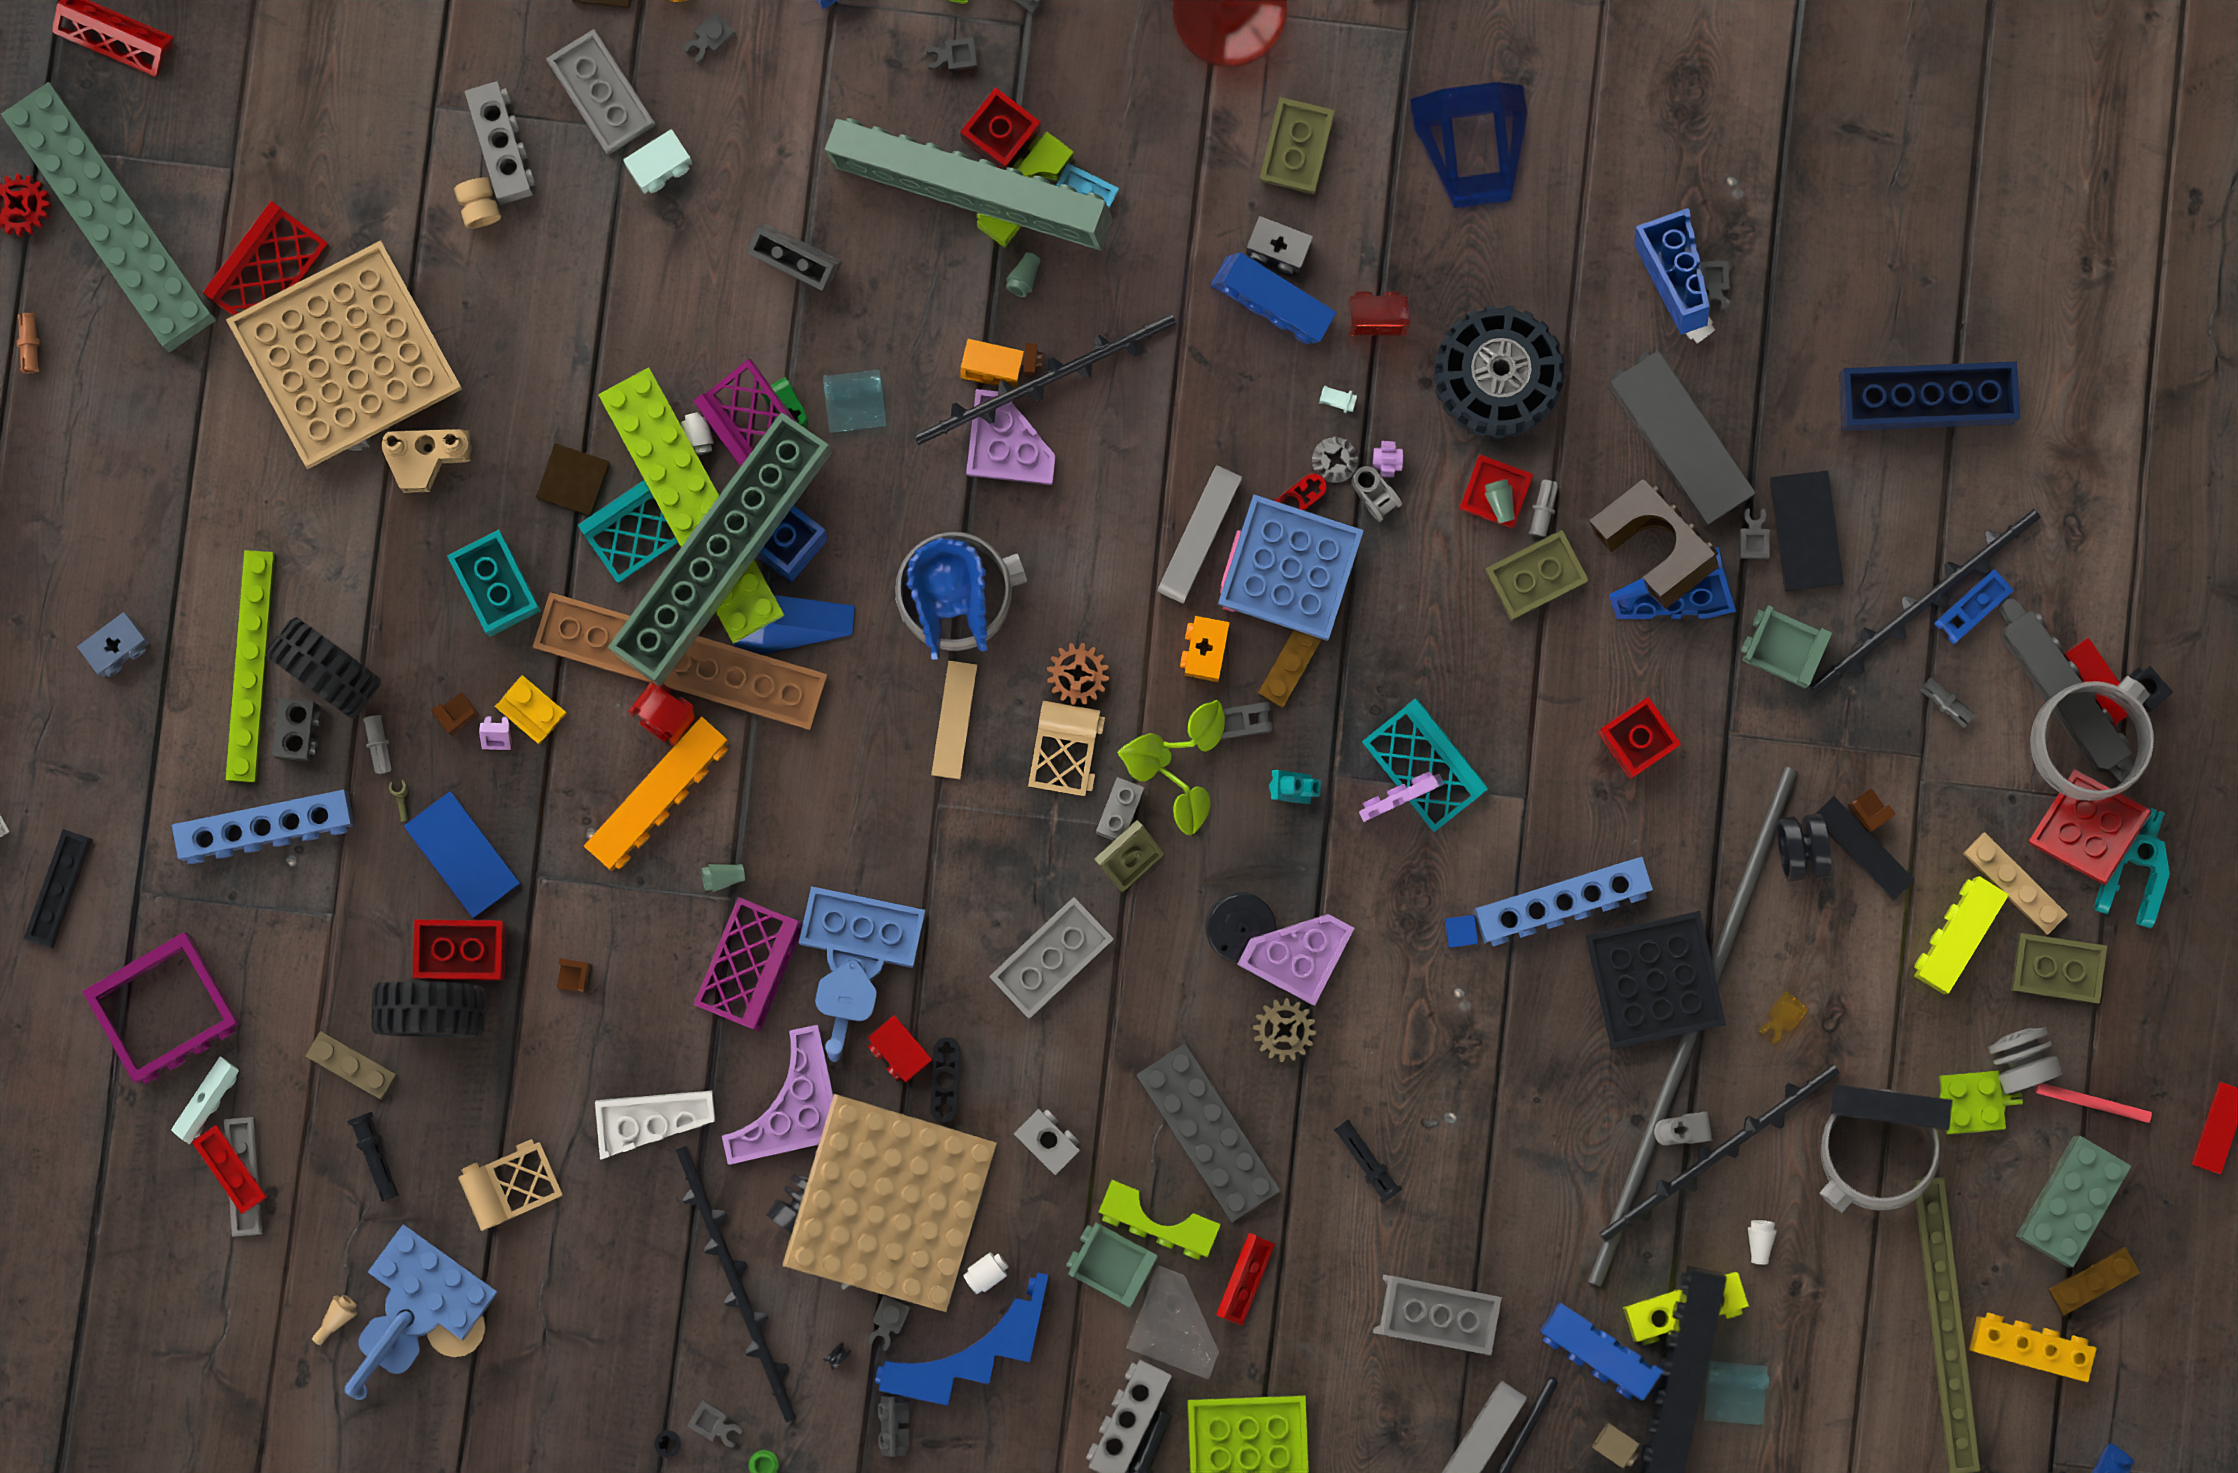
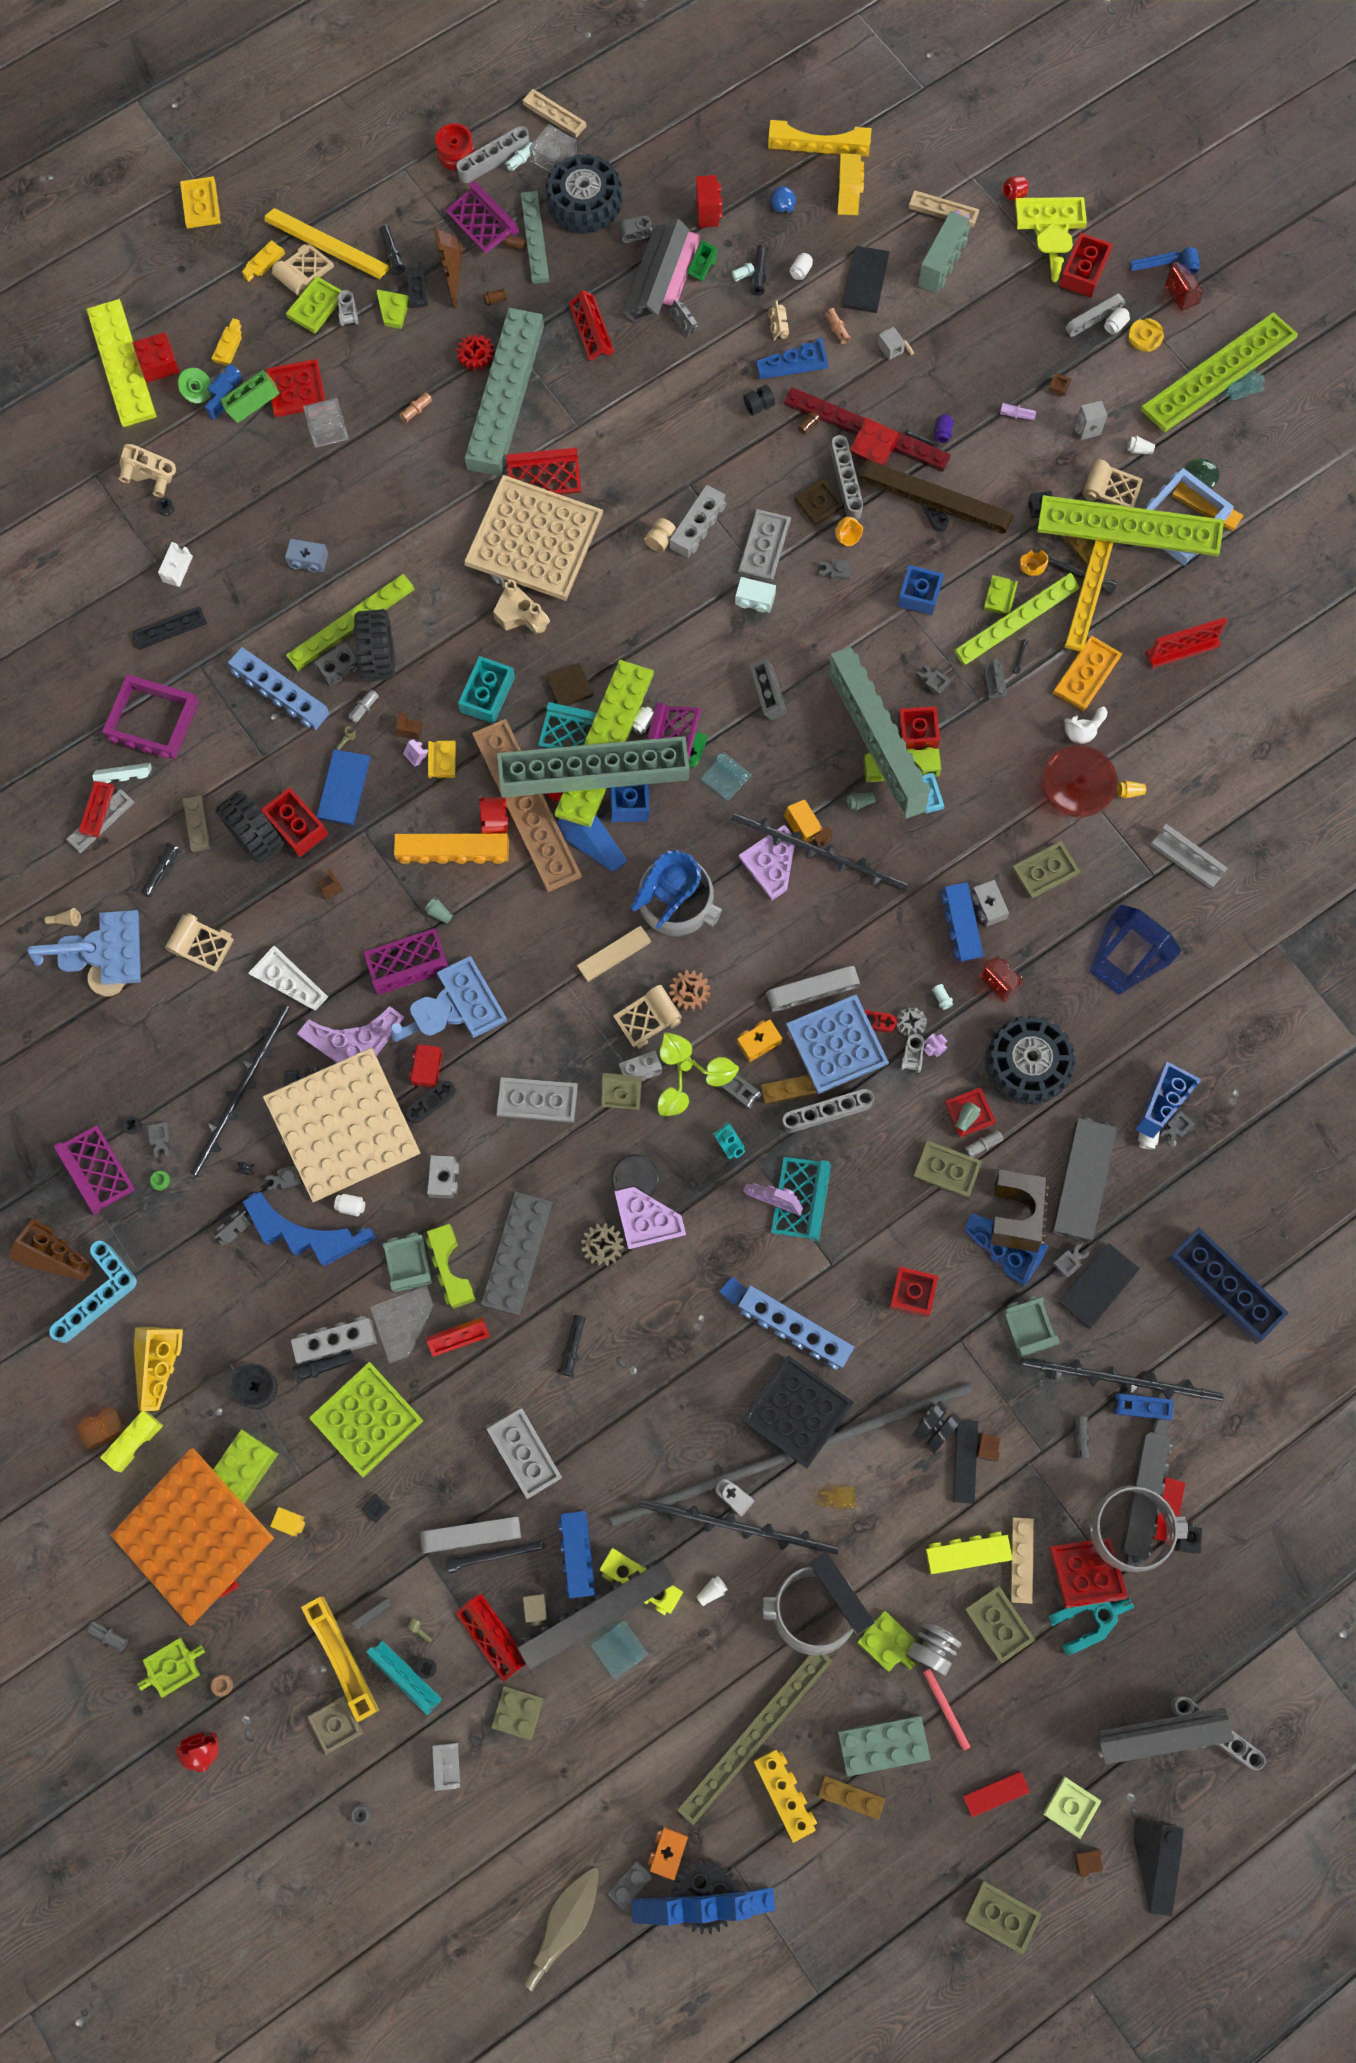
camera: 55 degrees right, 10 degrees down
none -> light grey beam [782,1089,874,1133]

